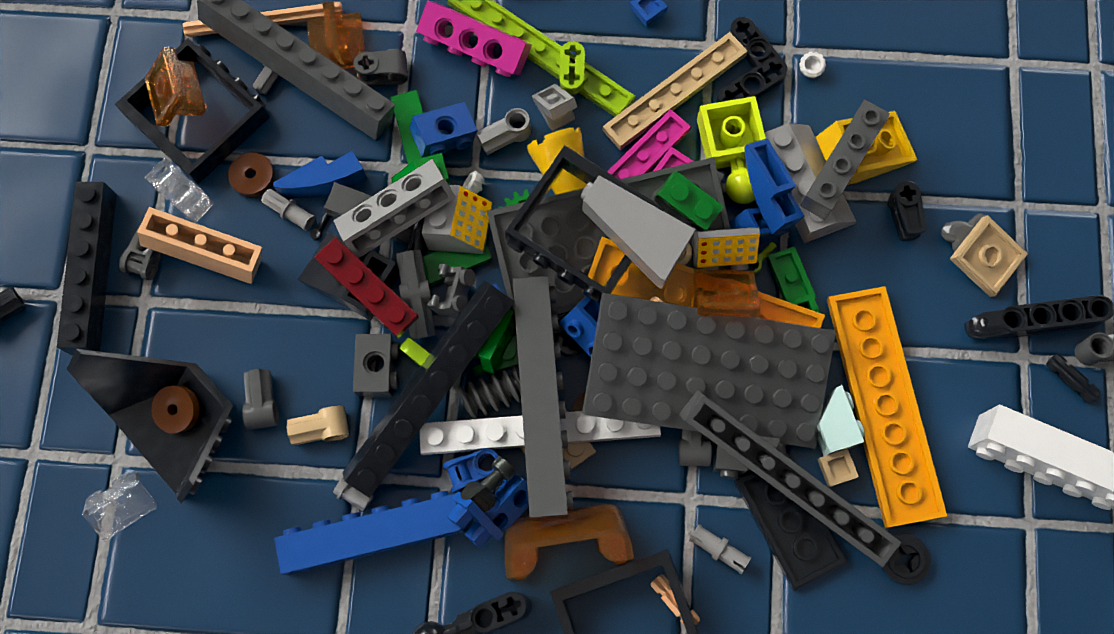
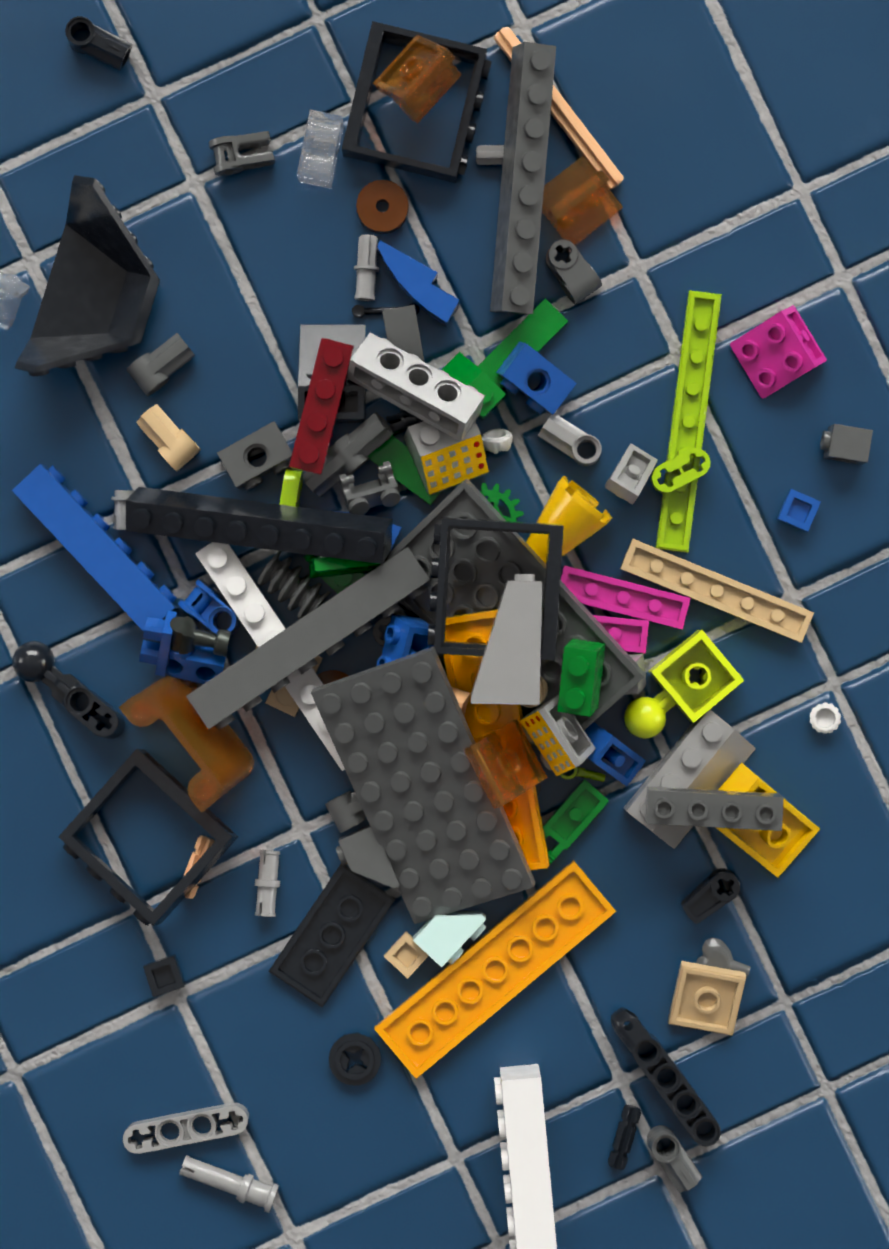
camera: 55 degrees right, 15 degrees up
black brick [57,182,117,355] -> none
light nougat brick [137,207,262,284] -> none
reddish brown piece [151,385,200,433] -> none
dark pink brick [416,0,532,78] -> none
dark grey brick [679,390,902,567] -> none
black beam [717,17,787,103] -> none
blue slope [744,138,805,235] -> none

